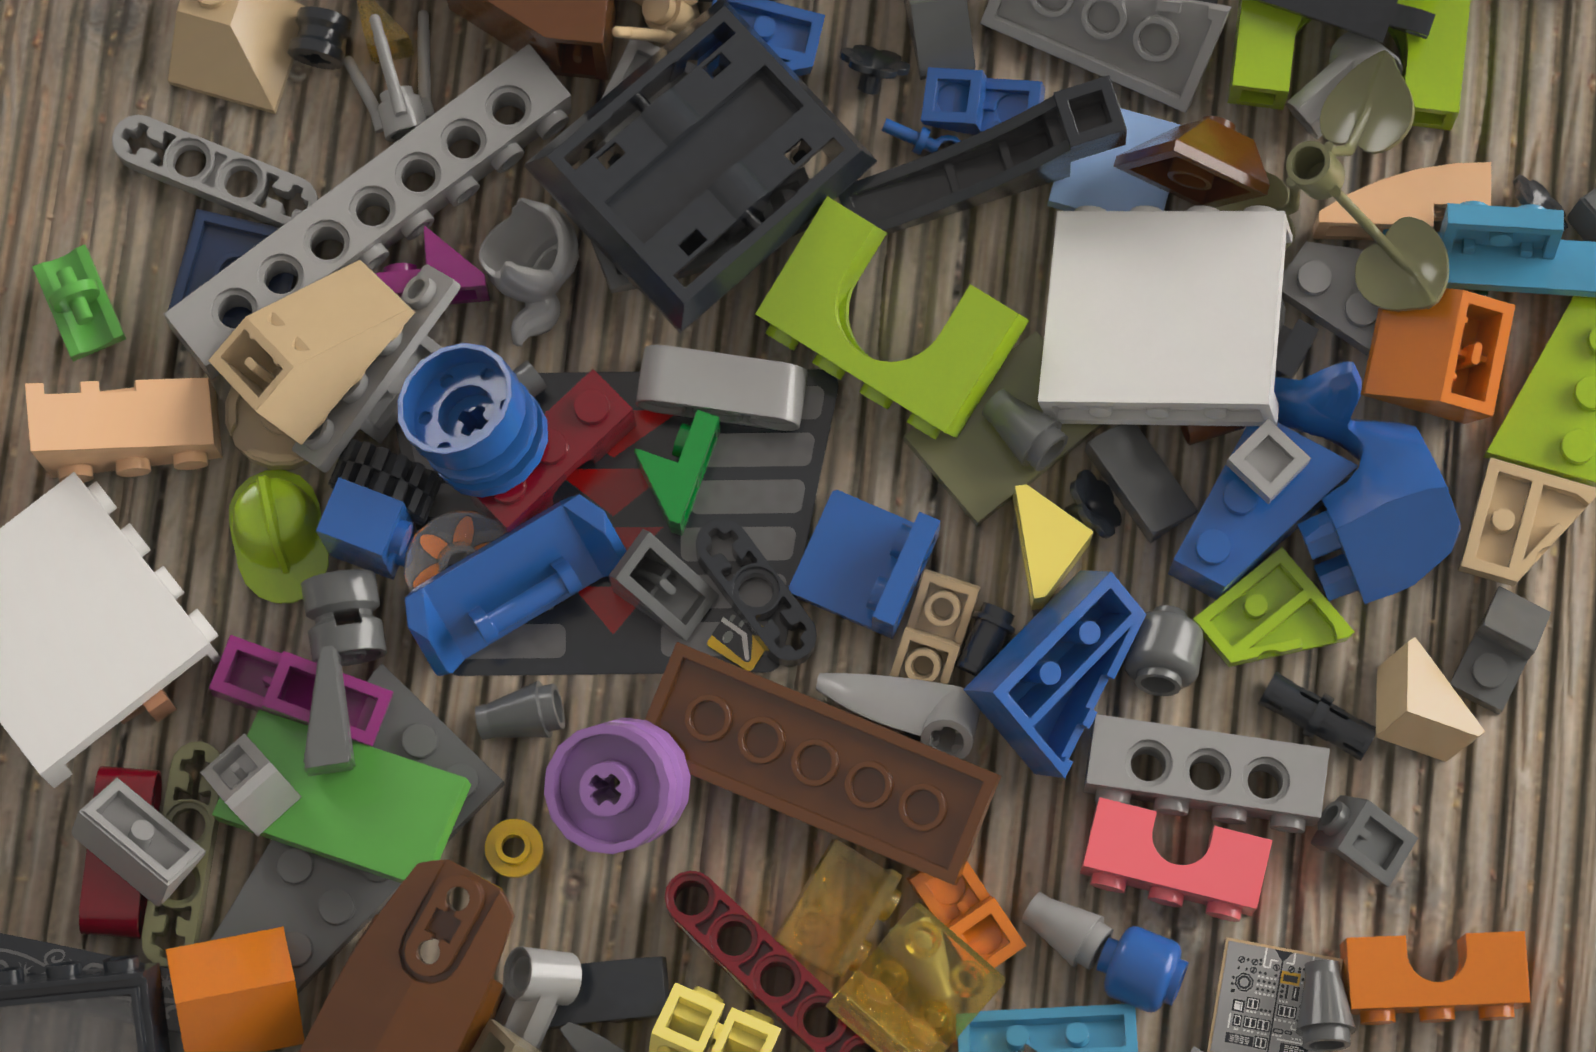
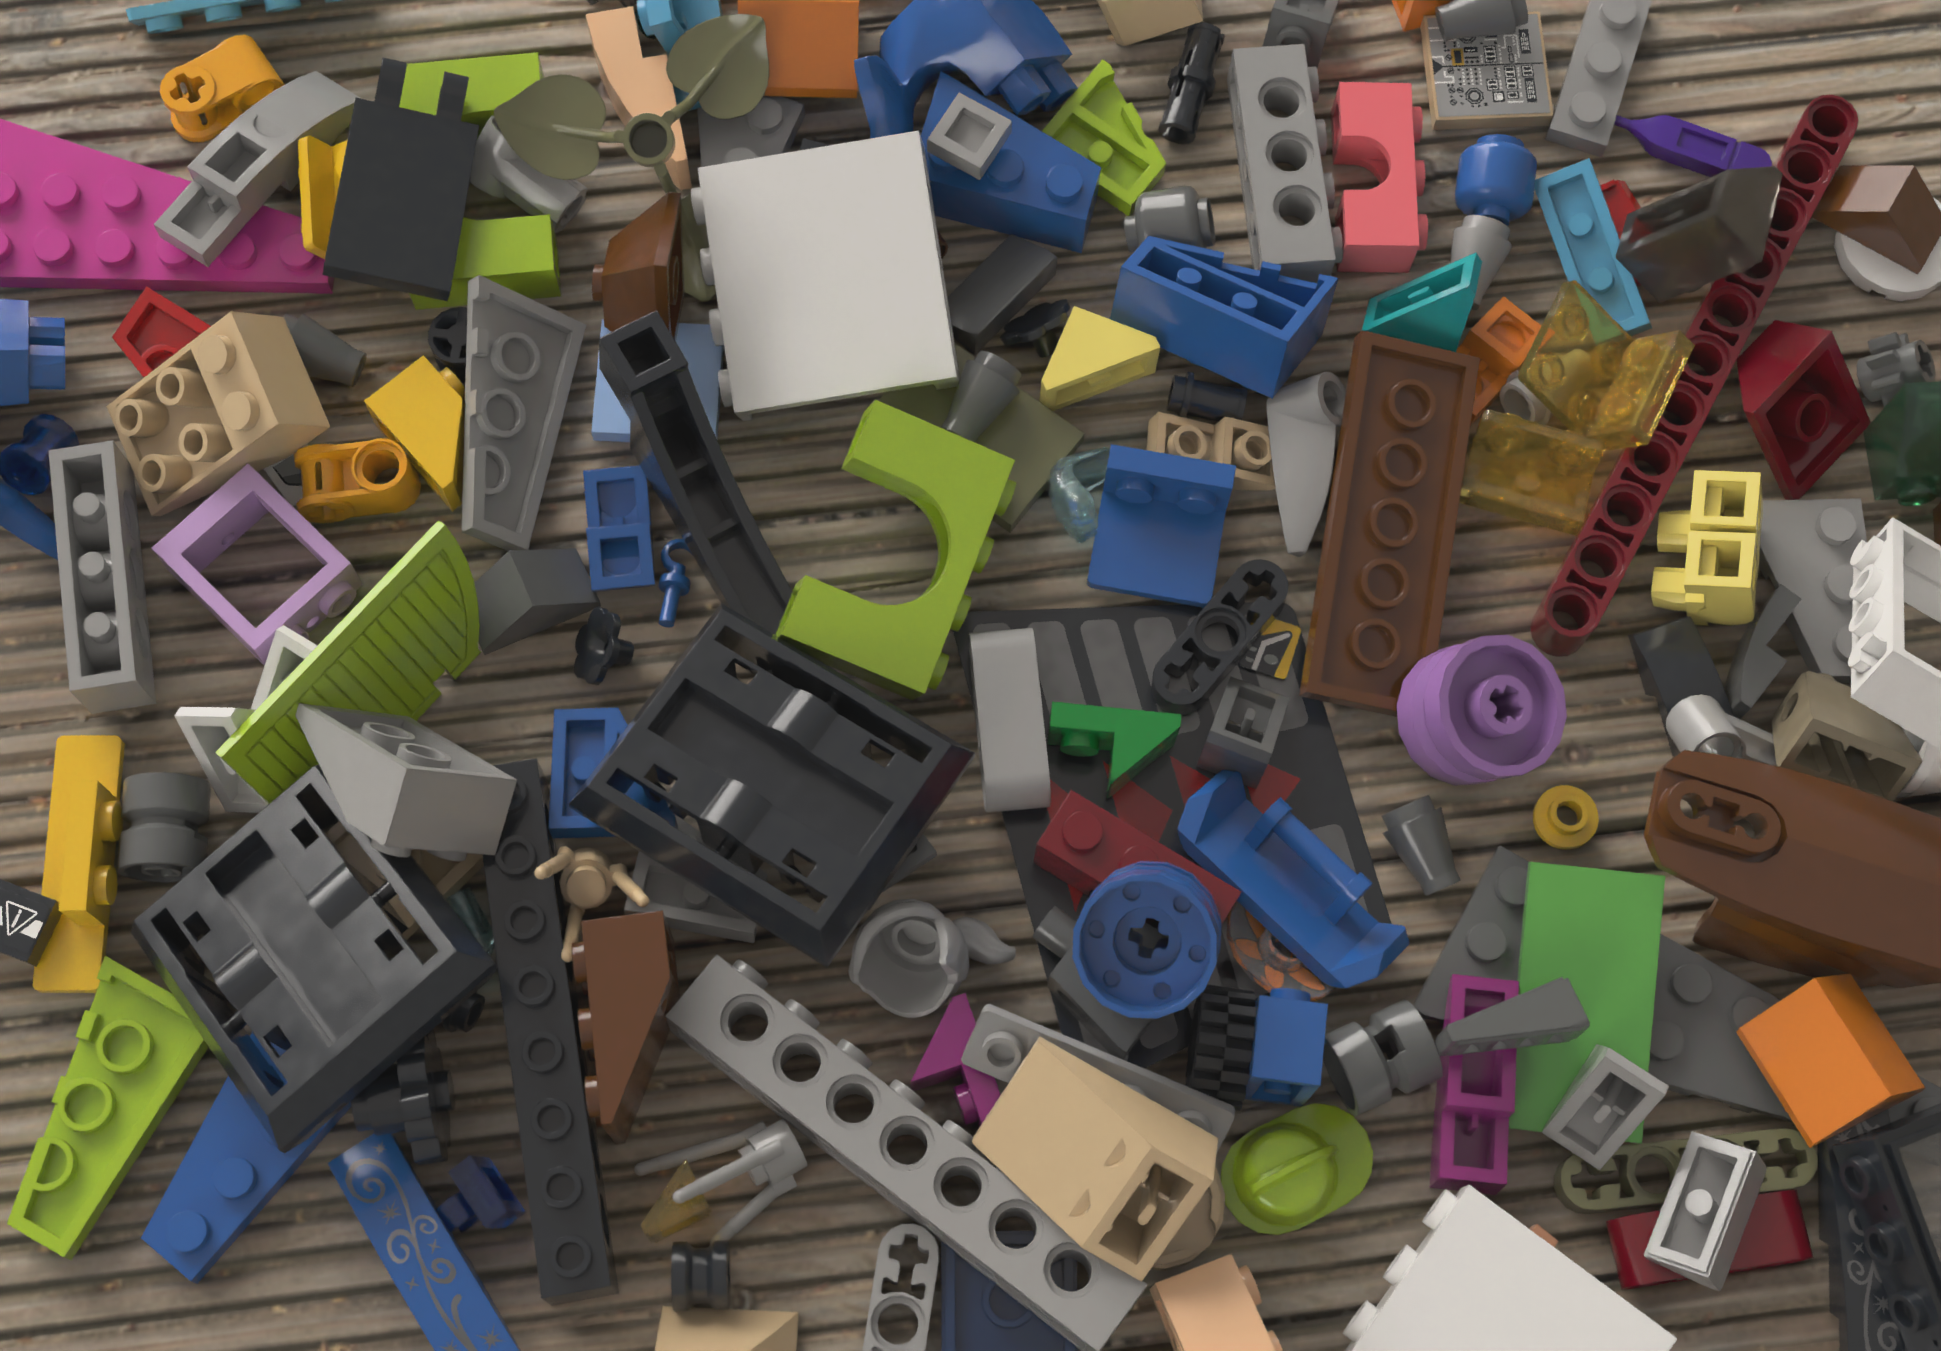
camera: 110 degrees left, 5 degrees down
none -> clear light blue hair [1048,447,1110,543]
none -> teal slope [1362,252,1482,352]

